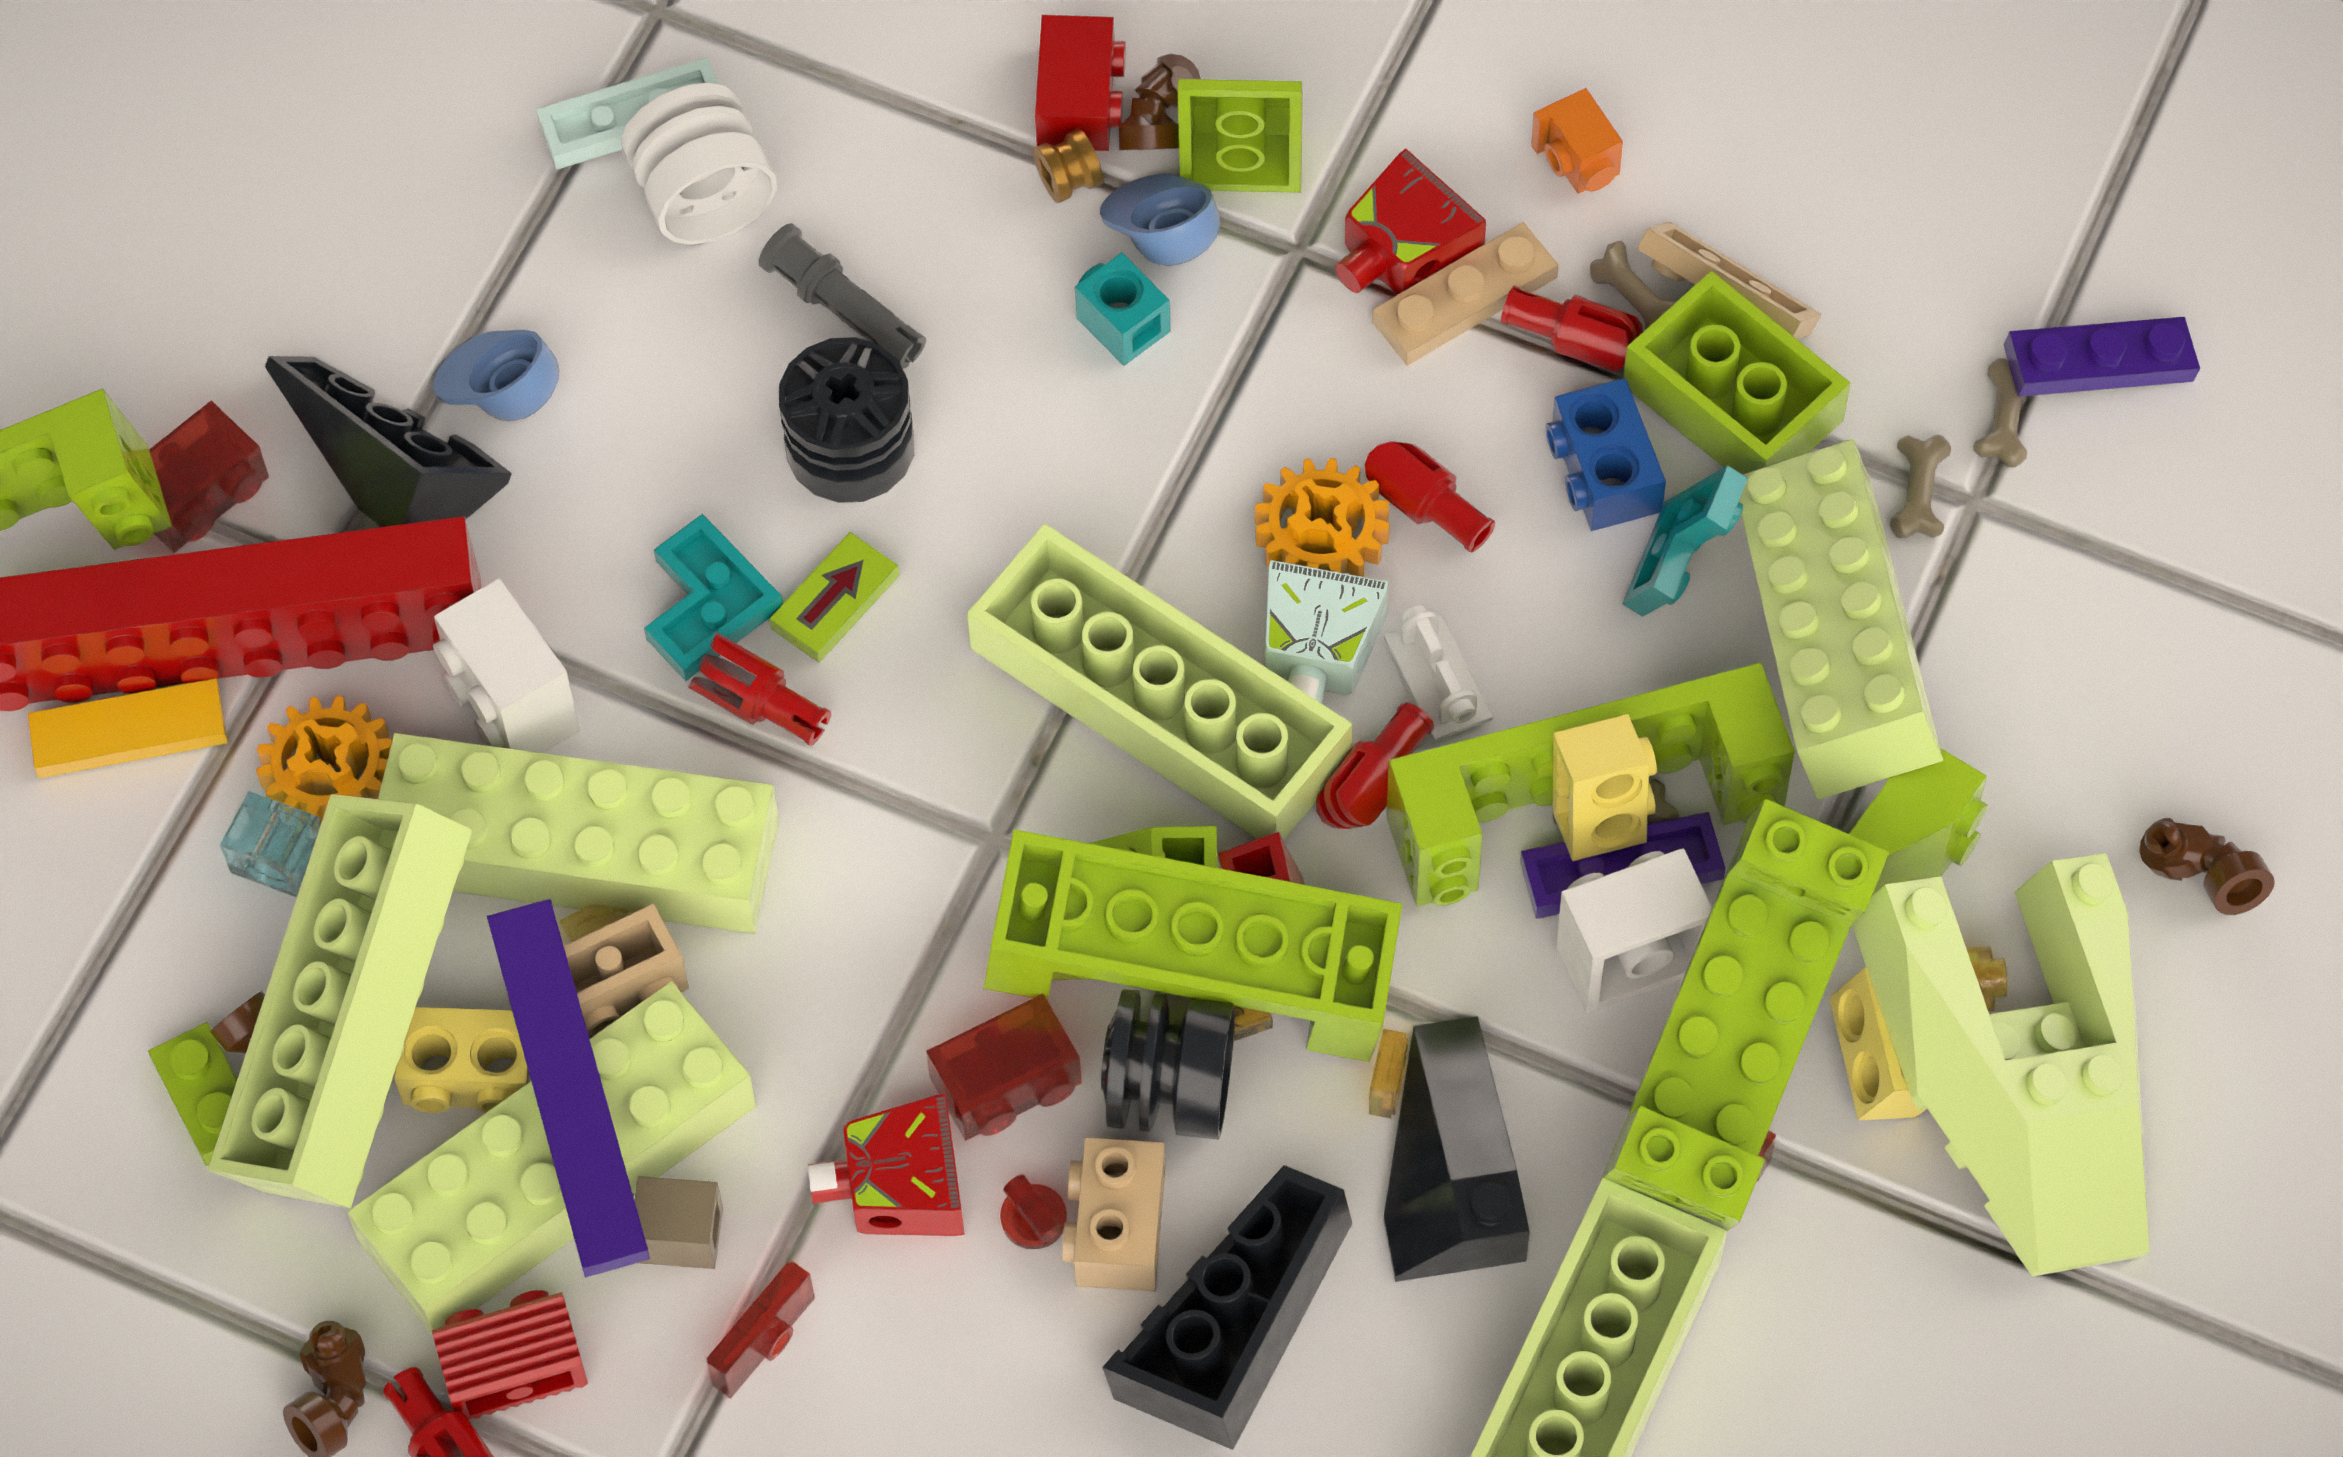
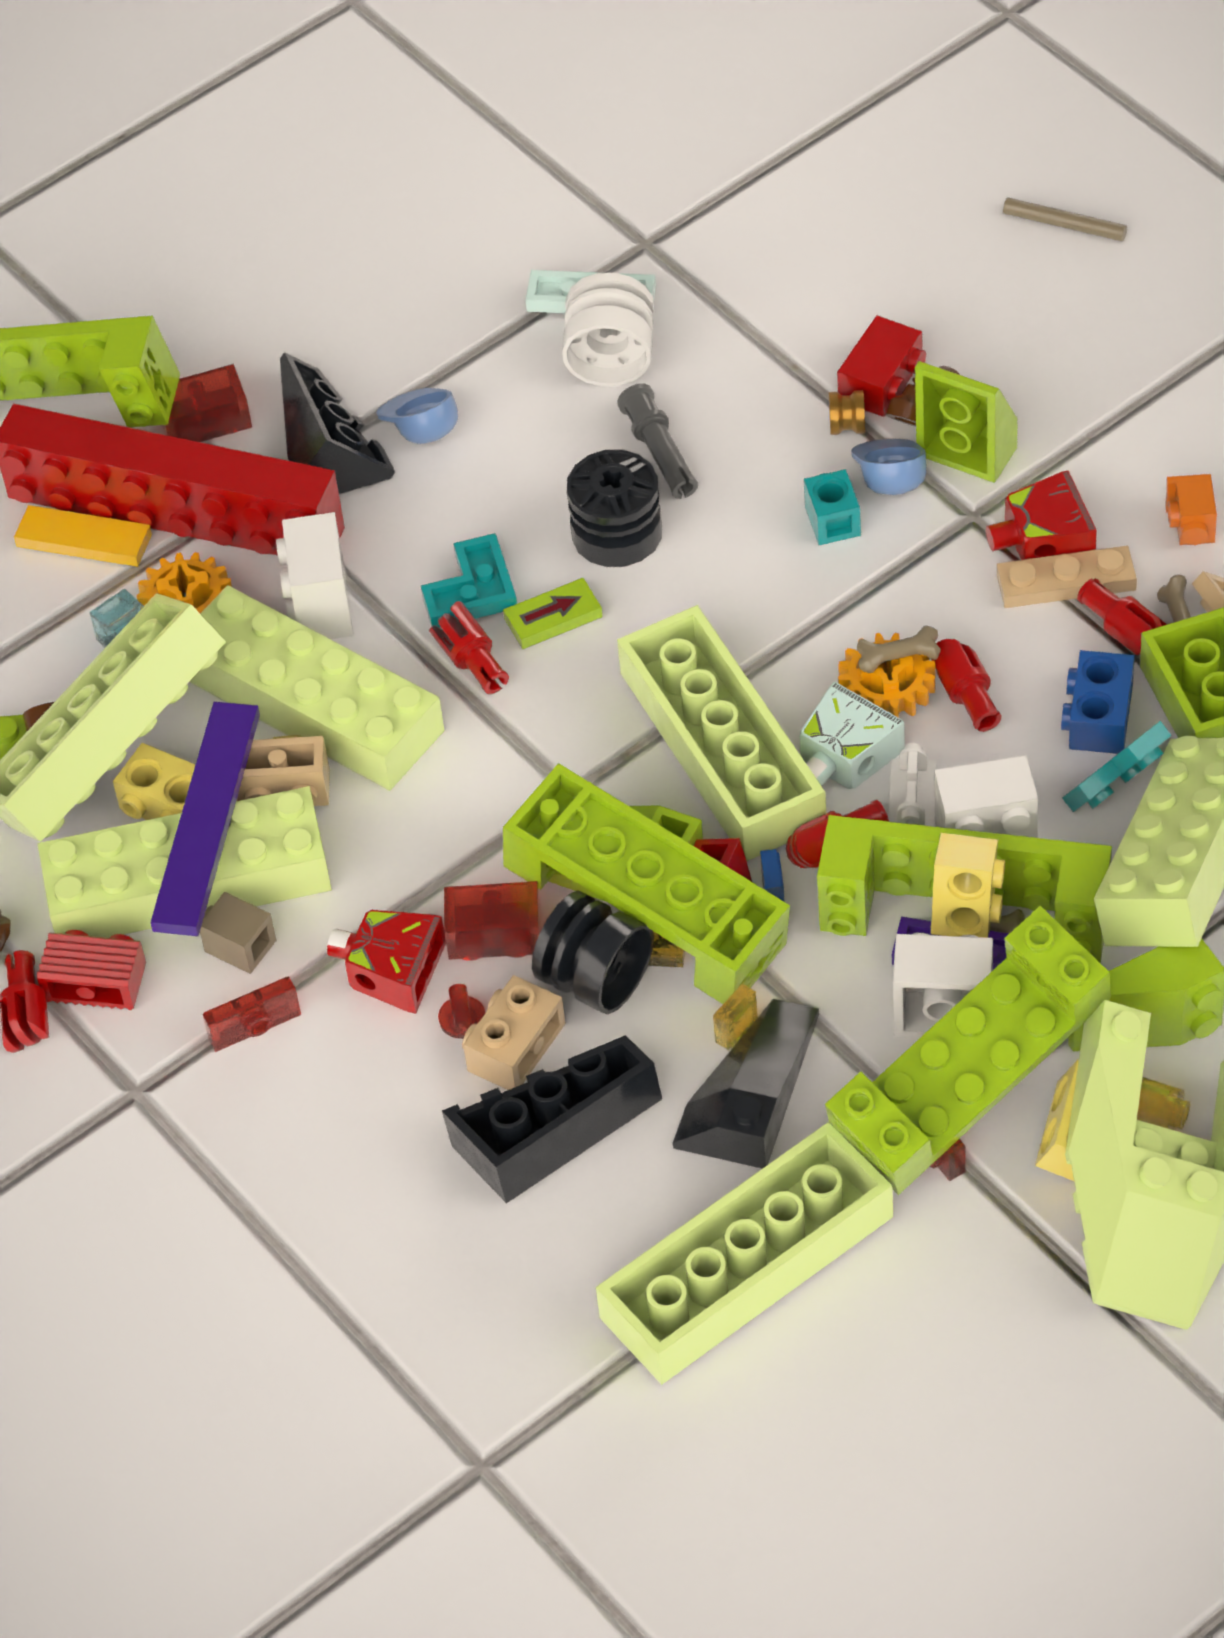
camera: 30 degrees right, 10 degrees down
none -> blue tile [760,849,785,902]
none -> dark tan piece [857,625,940,673]
none -> white brick [934,755,1038,838]

